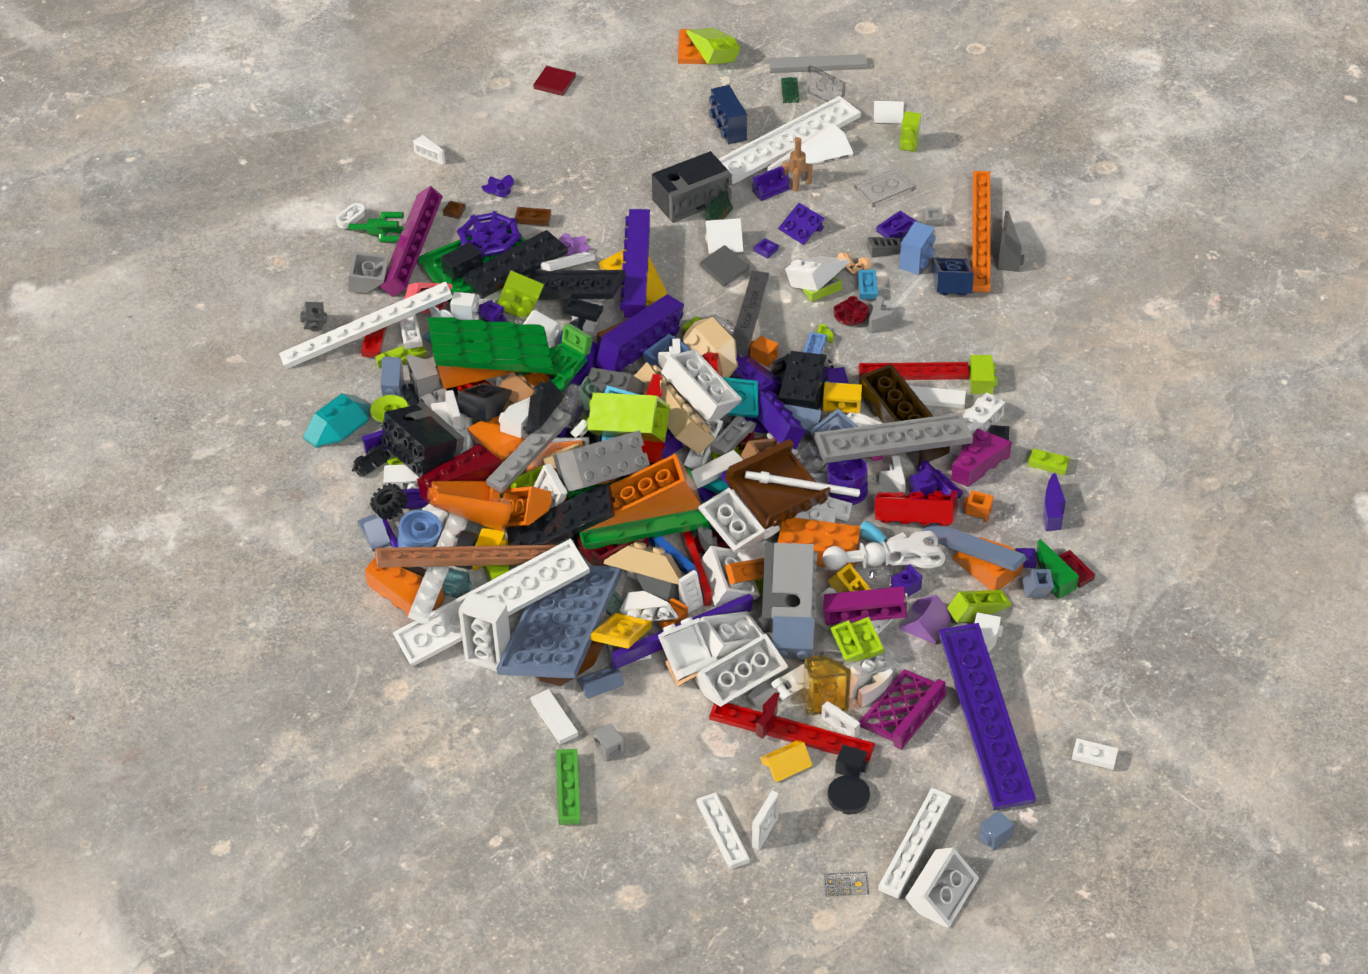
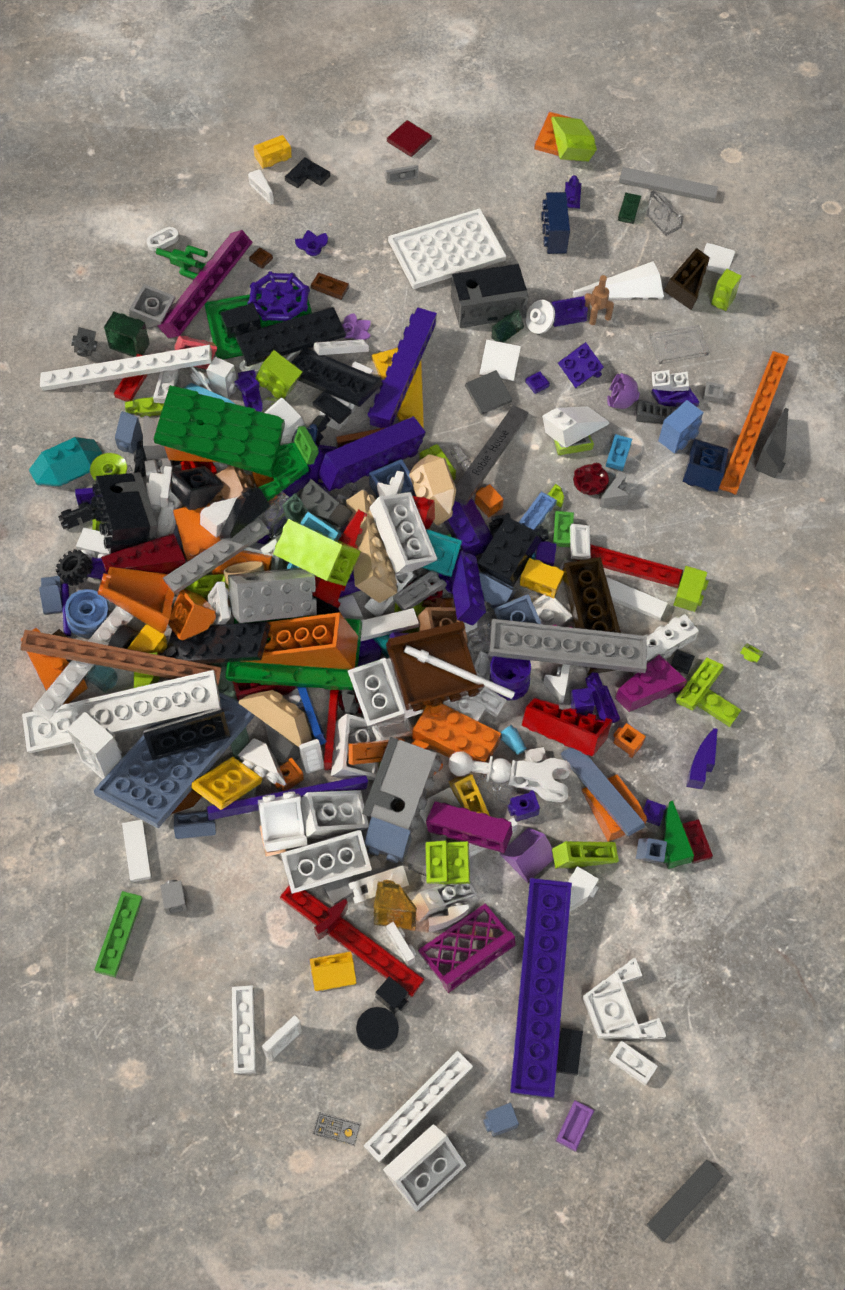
camera: 15 degrees right, 15 degrees up
white plate [719,96,861,185] -> none
light nougat piece [837,252,872,273] -> none
none -> clear green brick [104,311,150,357]
none -> black slope [143,707,231,761]
none -> yellow brick [253,135,292,169]
none -> black plate [285,157,330,188]
none -> light grey slope [384,165,418,183]
none -> white plate [388,208,506,289]
none -> white piece [526,300,555,334]
none -> bright green plate [553,511,574,548]
none -> black tile [556,1028,583,1076]
none -> medium lavender tile [556,1100,595,1152]
none -> dark purple hinge [565,175,582,209]
none -> white tile [570,524,591,560]
none -> white wing [583,958,666,1039]
none -> medium lavender cylinder [607,373,640,409]
none -> dark grey tile [646,1159,723,1242]
none -> white slope [652,370,689,391]
none -> dark brown wedge [664,248,710,310]
none -> lime plate [676,657,724,711]
none -> lime plate [740,643,764,662]

